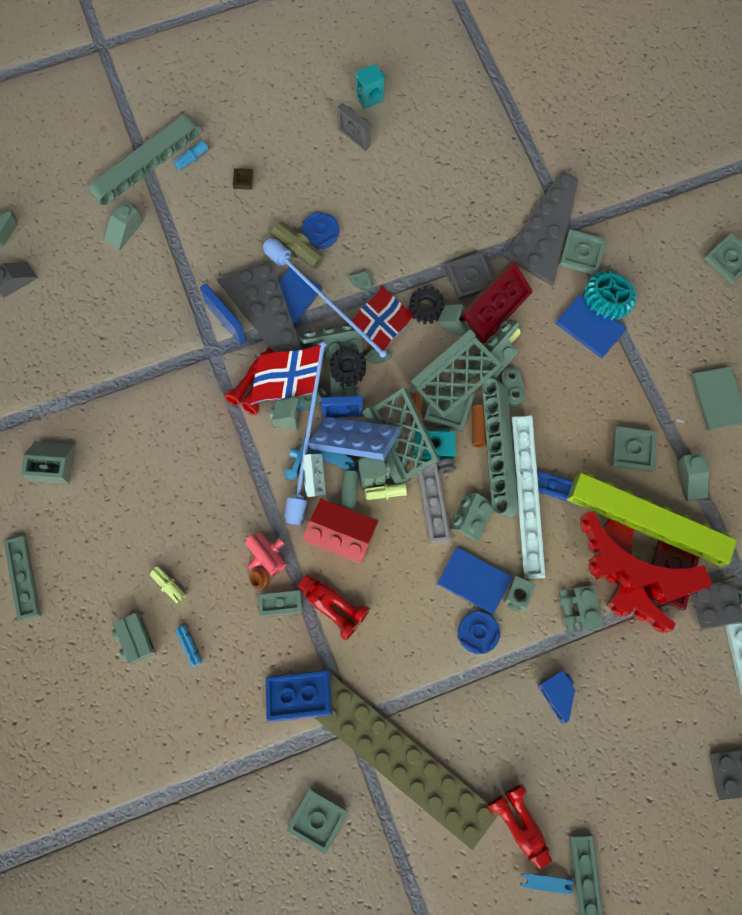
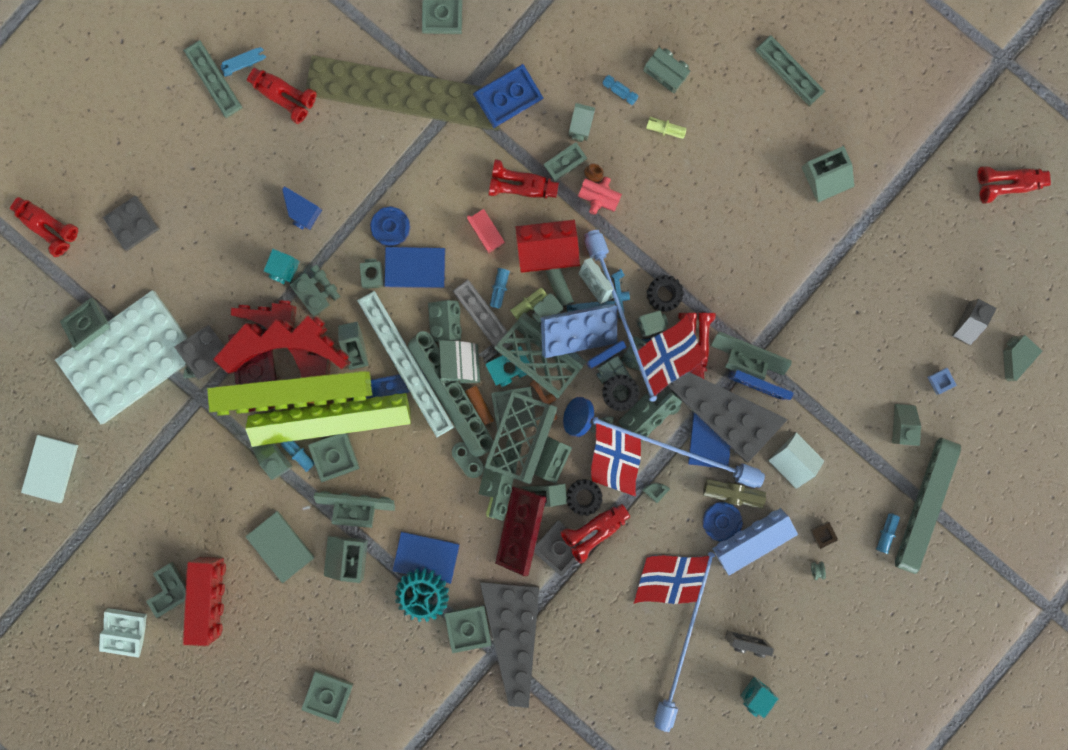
camera: 155 degrees right, 15 degrees up
none -> lime brick [245,393,411,447]
none -> teal brick [264,249,300,284]
none -> dark azure axle [280,441,315,472]
none -> sand green bracket [314,491,395,528]
none -> sand green slope [324,536,368,583]
none -> sand green slope [338,321,369,370]
none -> sand green slope [439,340,480,383]
none -> coral panel [466,209,505,254]
none -> dark azure axle [490,268,510,308]
none -> sand green panel [534,436,572,484]
none -> red piece [561,504,630,564]
none -> blue tile [563,397,594,437]
none -> sand green slope [568,103,595,142]
none -> flag [633,552,715,732]
none -> black tyre [647,275,684,312]
none -> sand green bracket [711,332,792,380]
none -> light blue brick [712,508,798,575]
none -> light aqua slope [768,433,824,489]
none -> sand green bush [811,561,826,580]
none -> medium blue plate [927,368,957,395]

